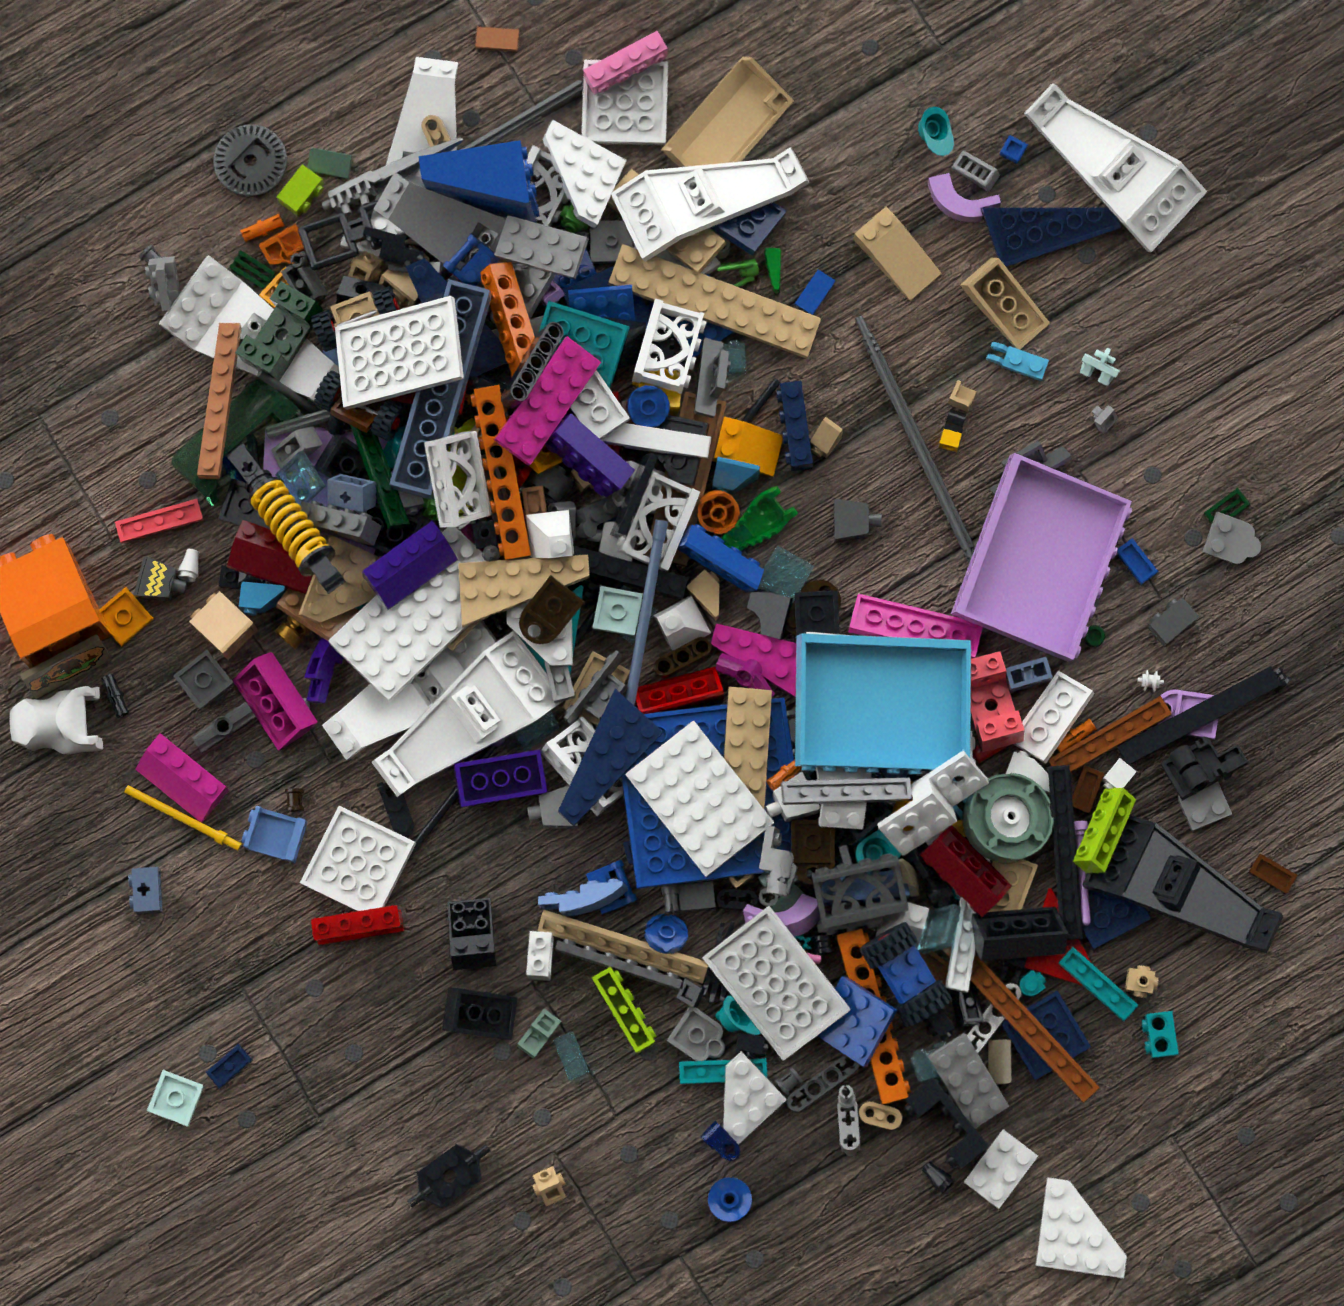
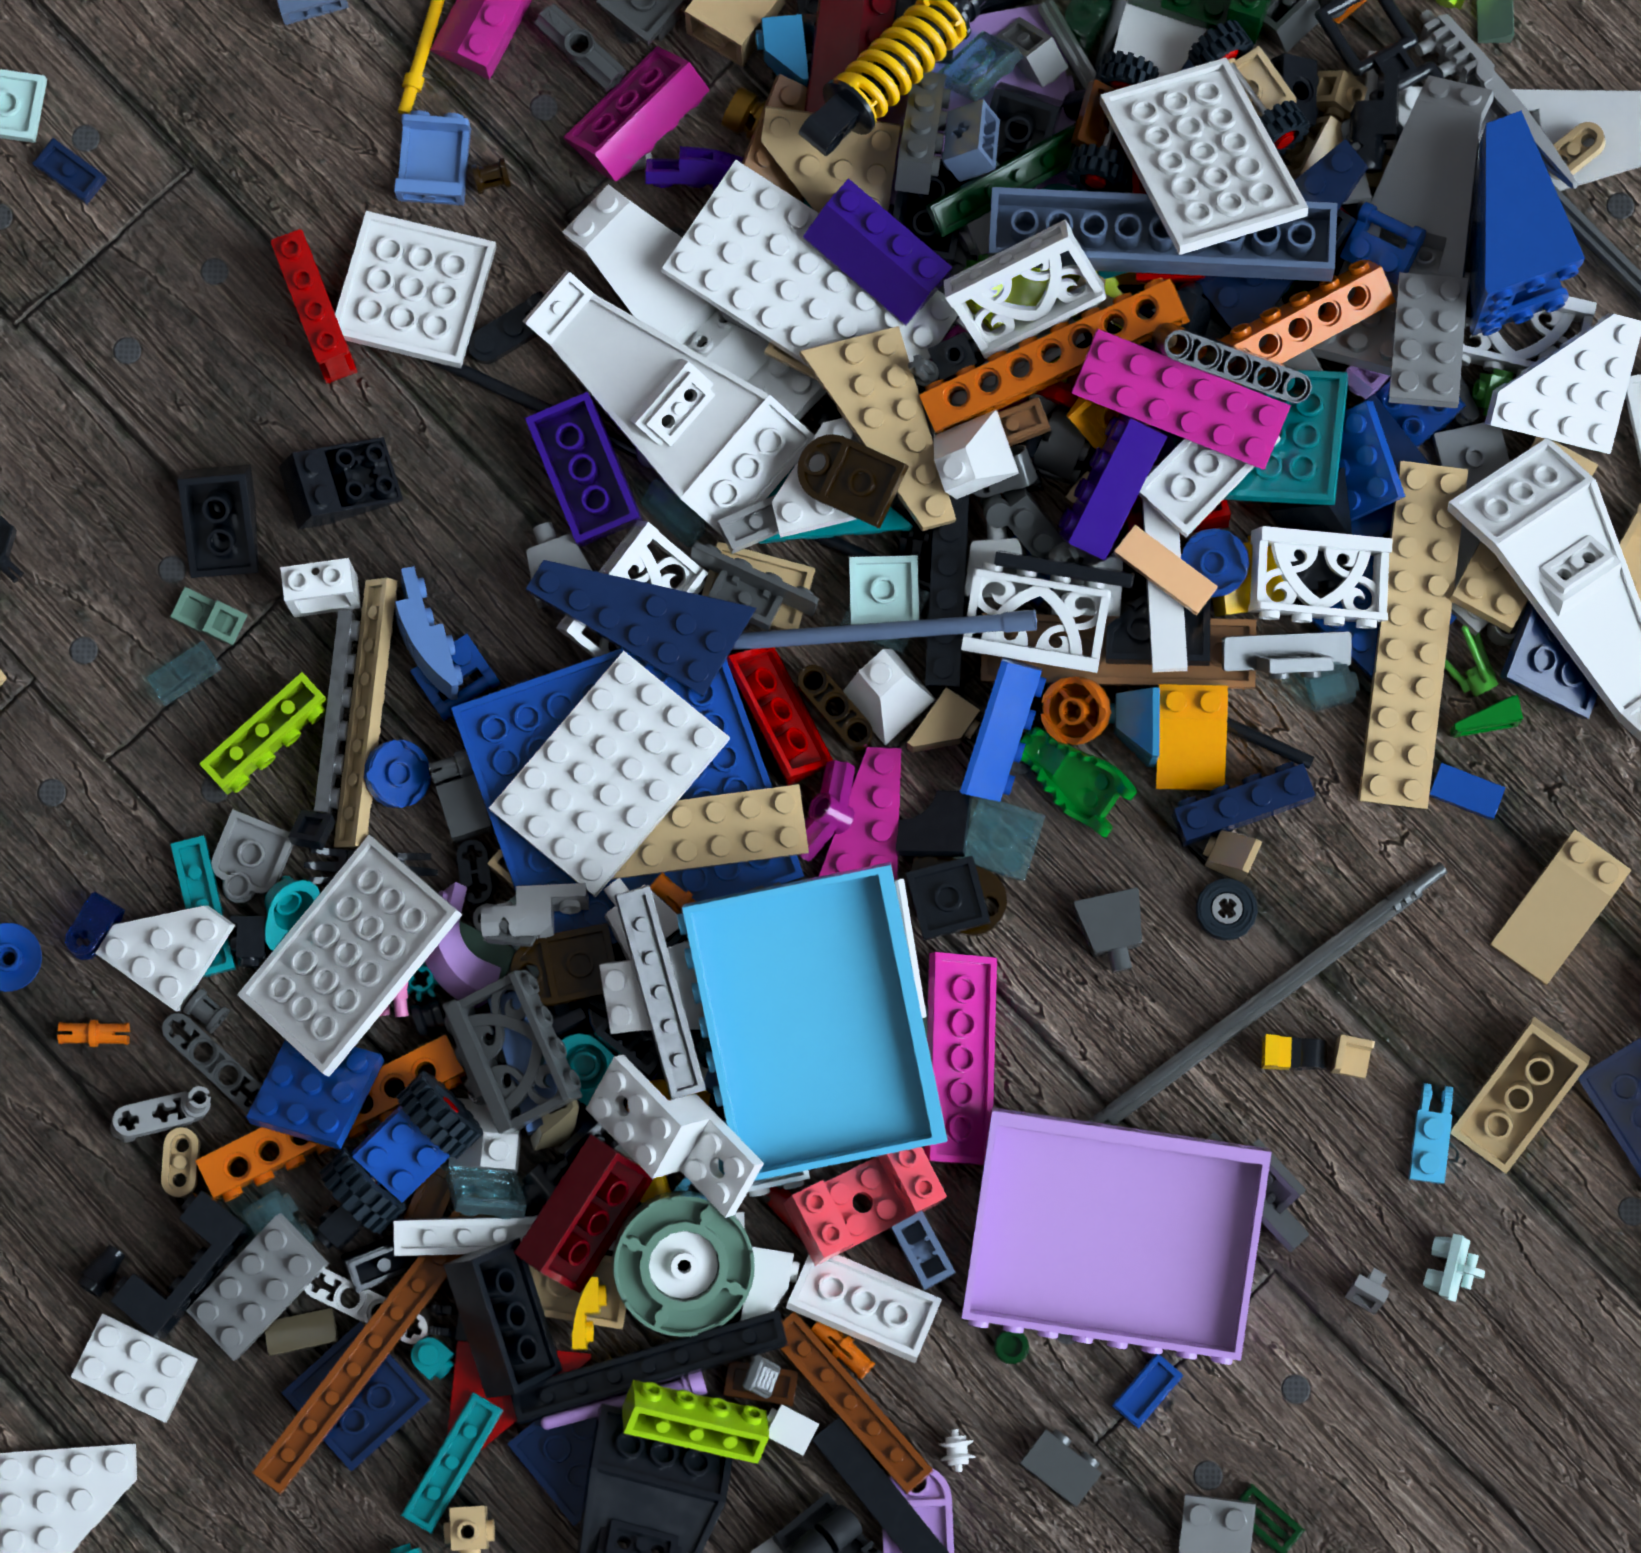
camera: 75 degrees right, 0 degrees up
none -> orange pin [57,1020,130,1047]
none -> yellow slope [572,1277,607,1350]
none -> dark grey slope [742,1355,781,1399]
none -> light nougat tile [1114,525,1218,615]
none -> black bush [1195,878,1258,941]

